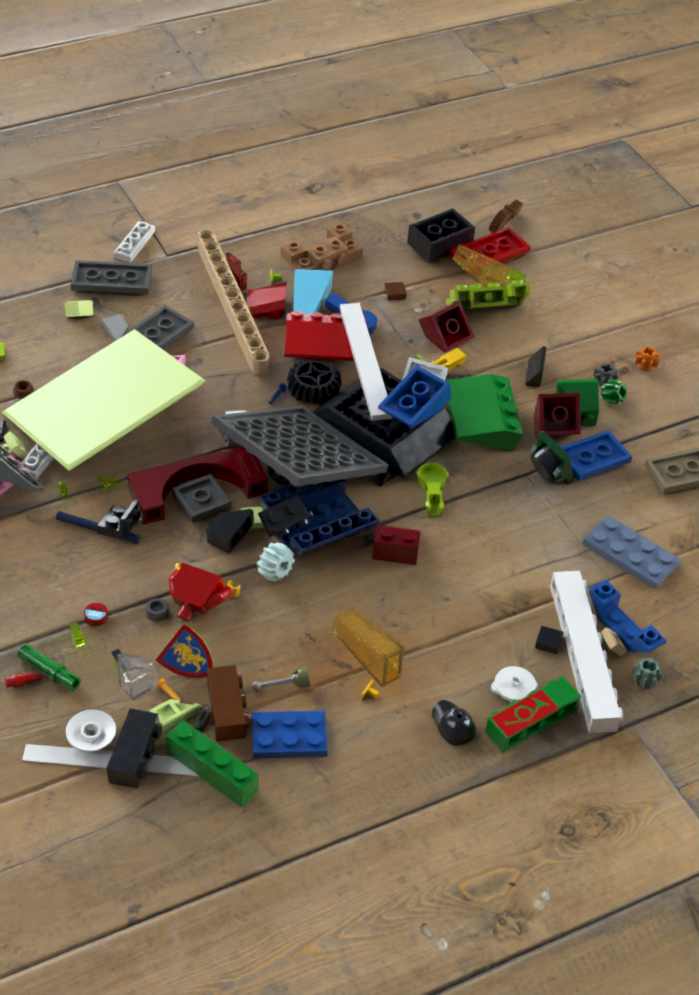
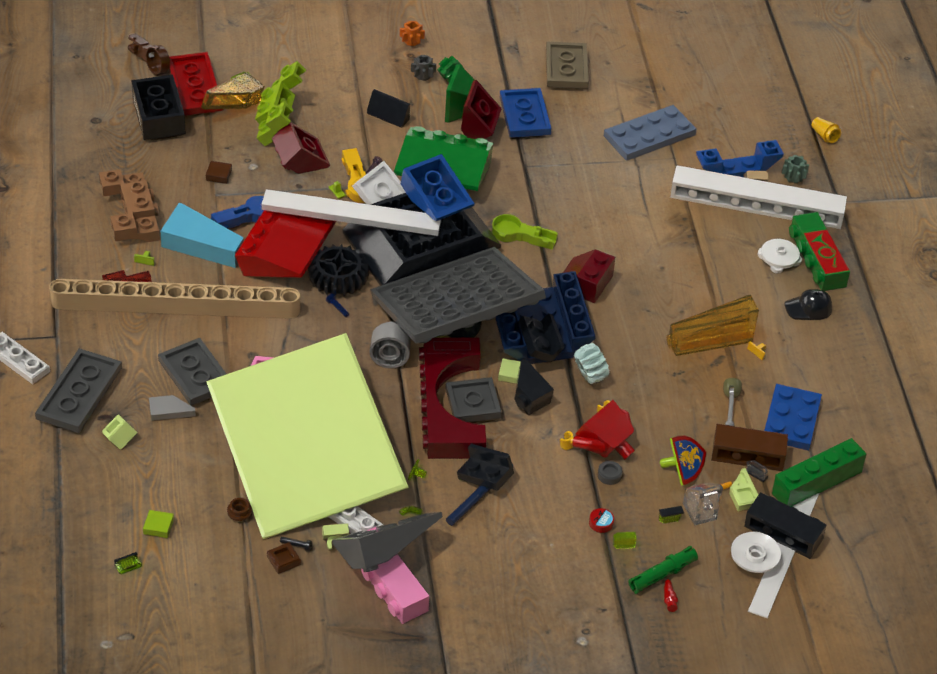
camera: 70 degrees left, 0 degrees up
red slope [247,282,287,320] -> none
piece [529,431,574,484] -> none
black tile [535,625,564,654] -> none

